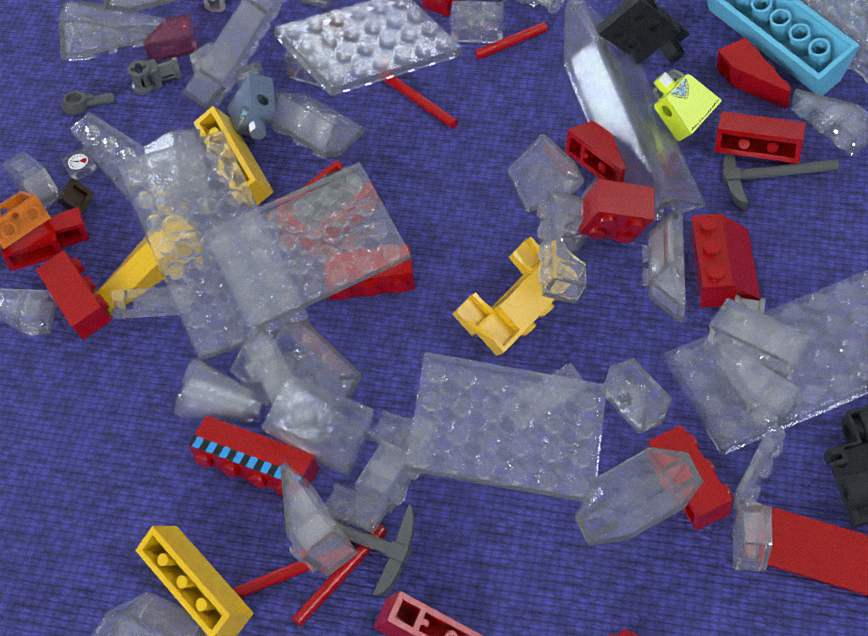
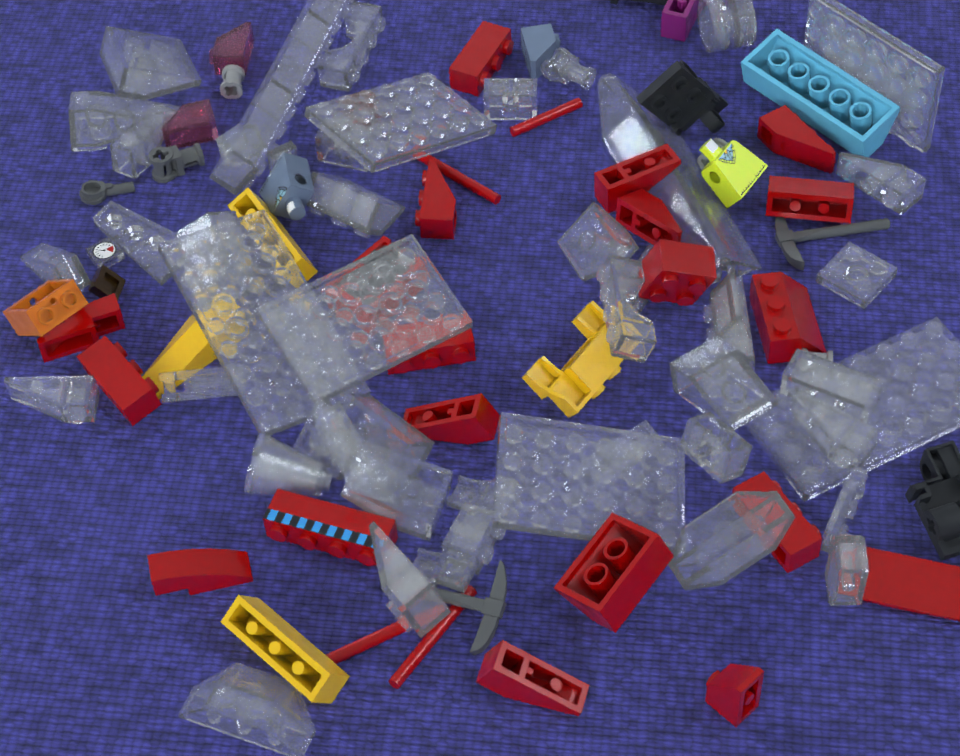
camera: 10 degrees left, 5 degrees down
none -> clear slope [110,103,178,179]
none -> red slope [147,548,253,596]
none -> red slope [399,393,500,445]
none -> red slope [415,159,457,240]
none -> red slope [554,512,674,633]
none -> red slope [594,143,681,214]
none -> clear slope [669,336,778,433]
none -> clear plate [816,241,898,309]

